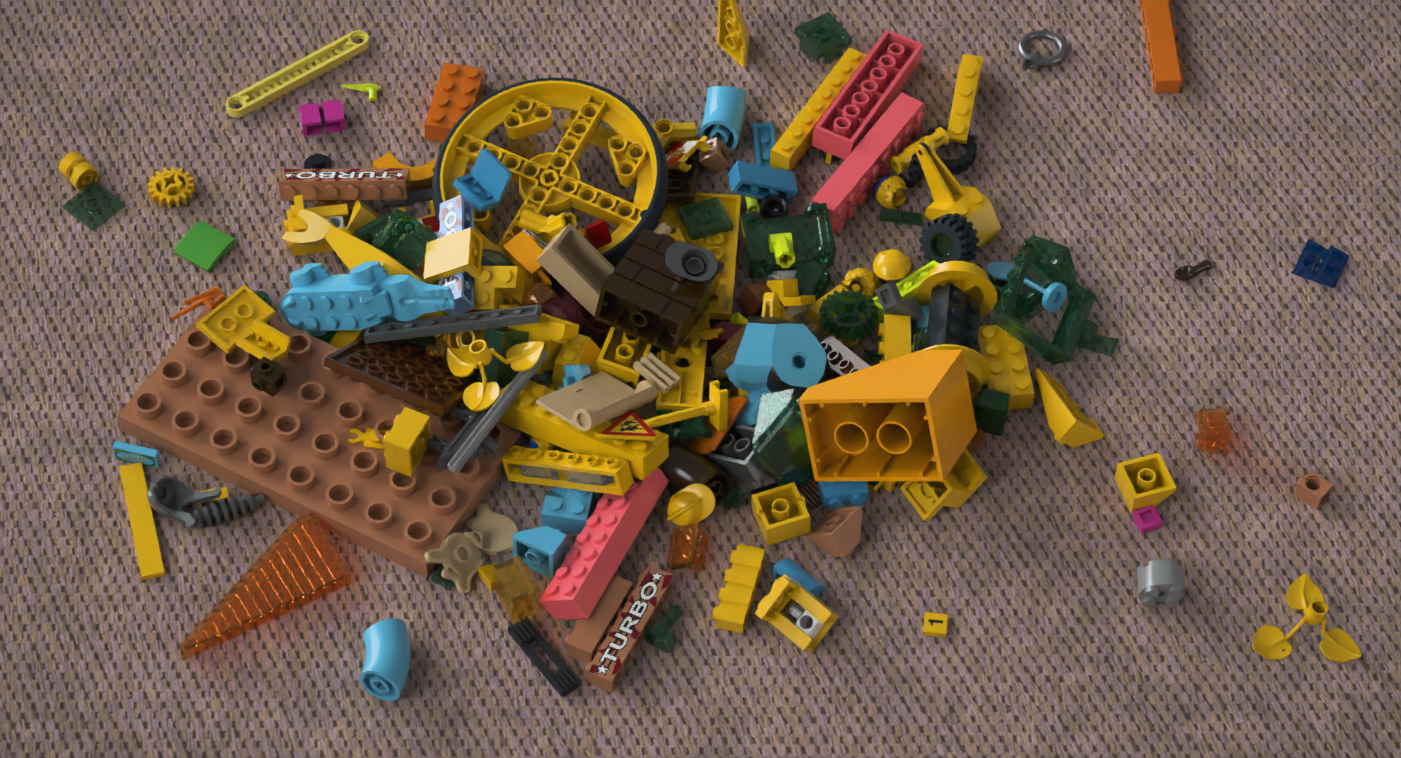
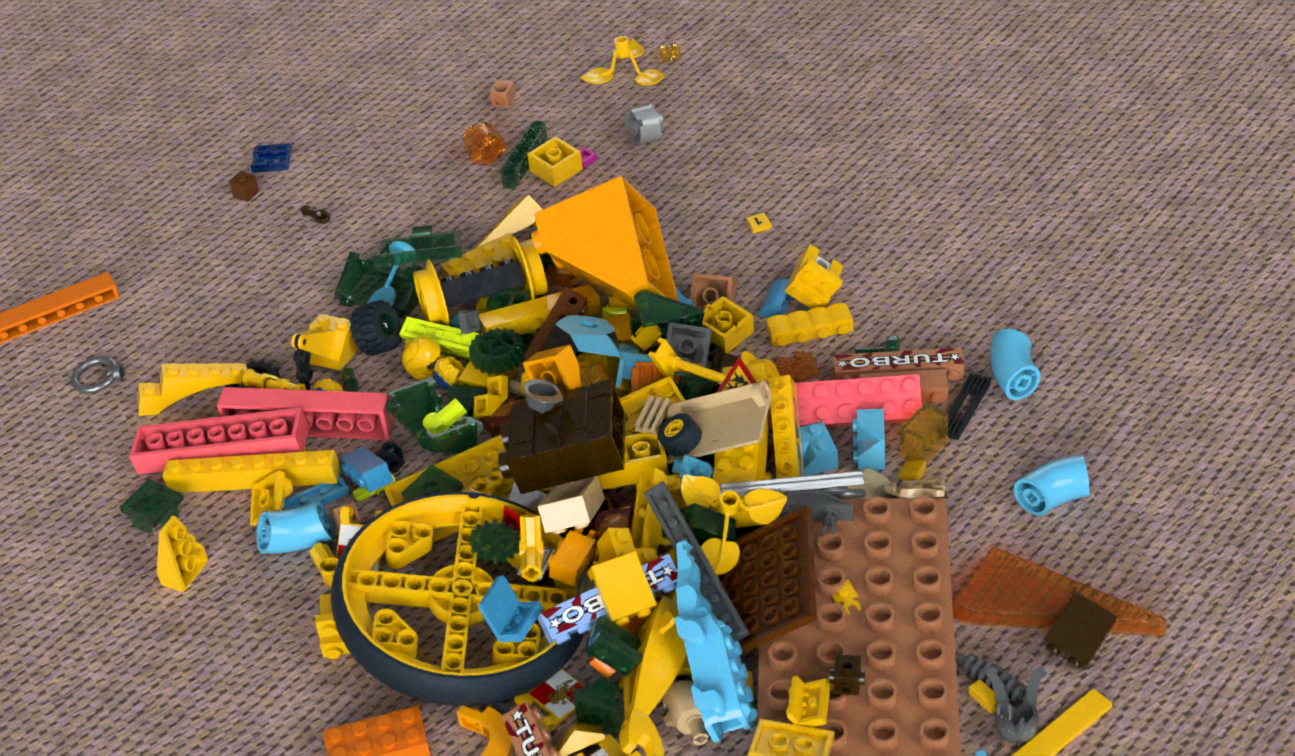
camera: 110 degrees left, 10 degrees down
yellow brick [383,407,431,477] -> none
none -> reddish brown brick [229,171,259,202]
none -> yellow slope [250,470,293,525]
none -> clear green gear [469,519,521,564]
none -> clear green beam [500,121,547,189]
none -> light orange slope [523,345,581,394]
none -> black wheel [658,413,702,457]
none -> clear yellow wheel [659,43,681,63]
none -> flat silver piece [823,487,866,499]
none -> medium azure brick [990,329,1040,400]
none -> dark brown brick [1043,591,1118,670]

